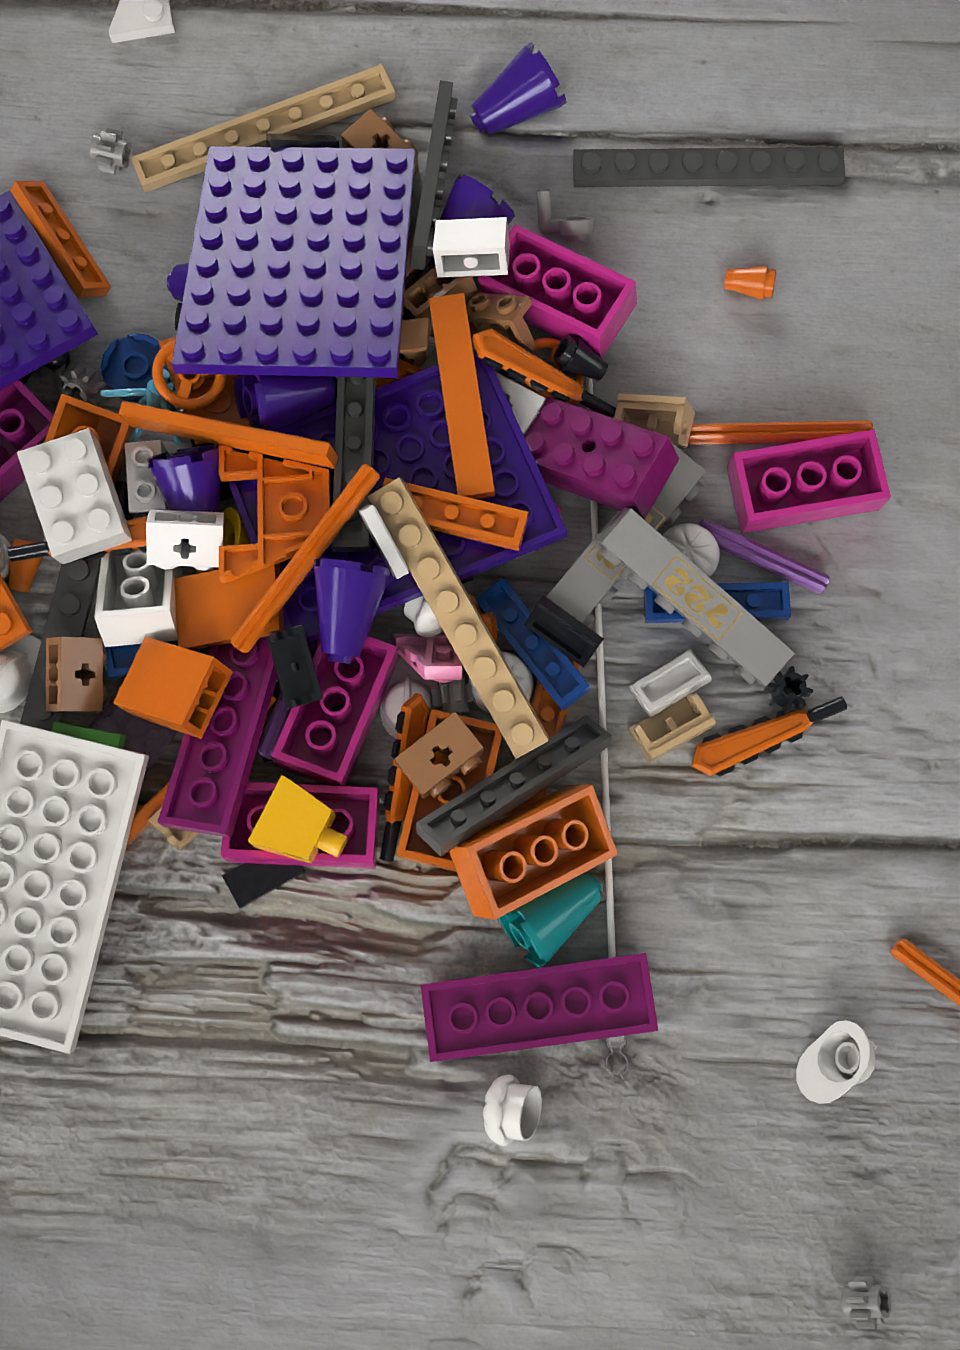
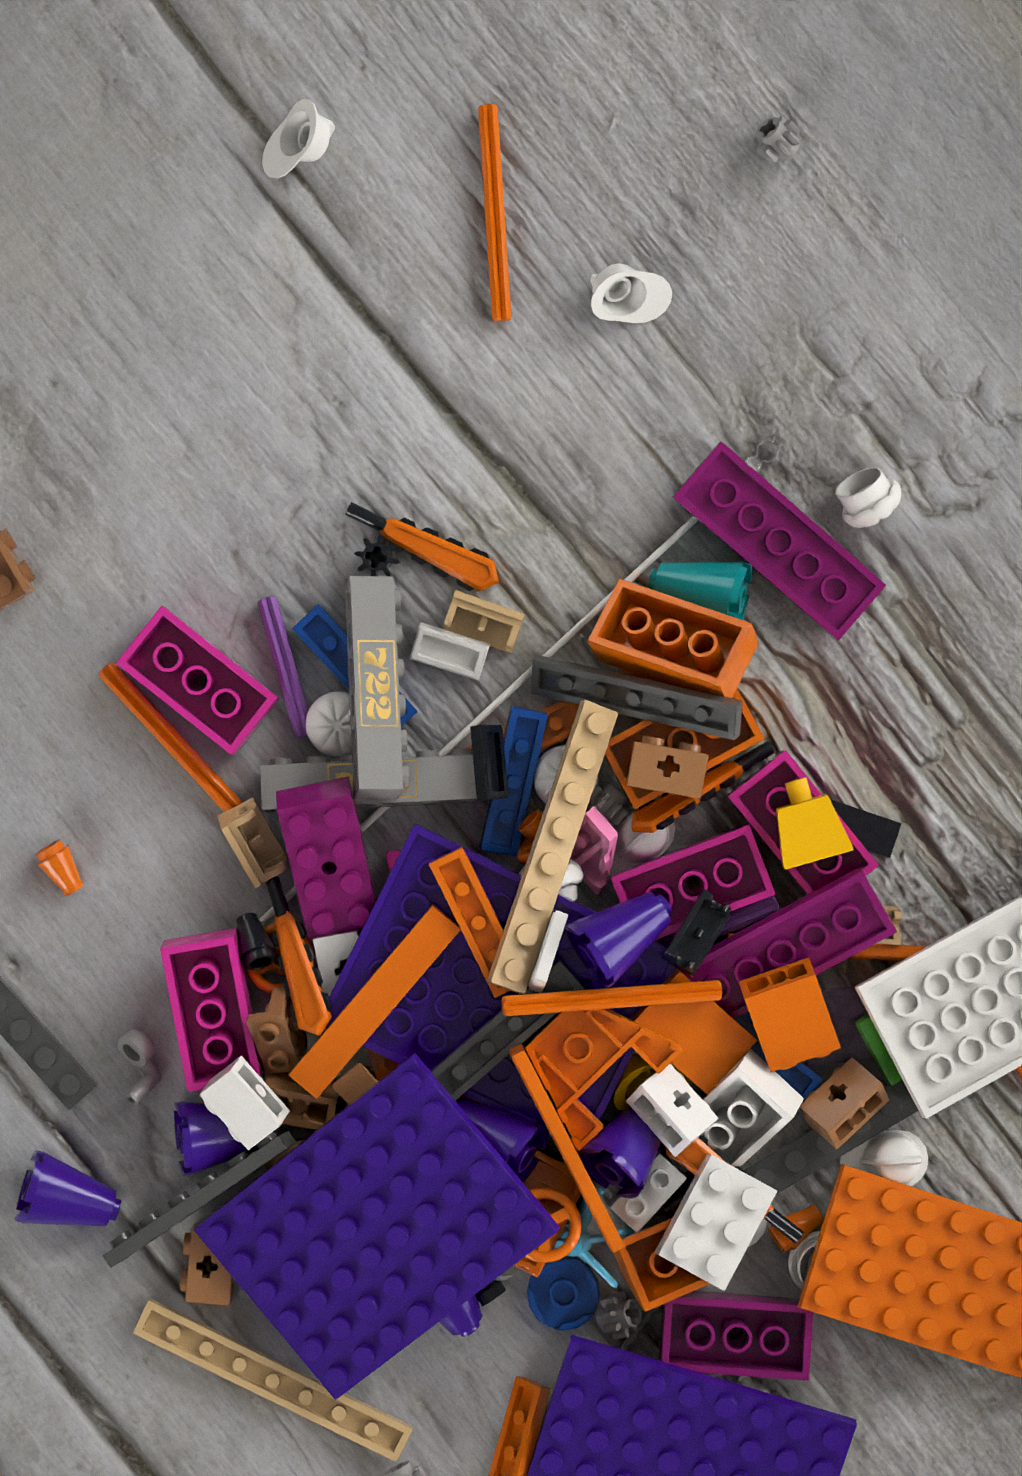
camera: 130 degrees left, 10 degrees up
black tile [266,133,339,150] -> none

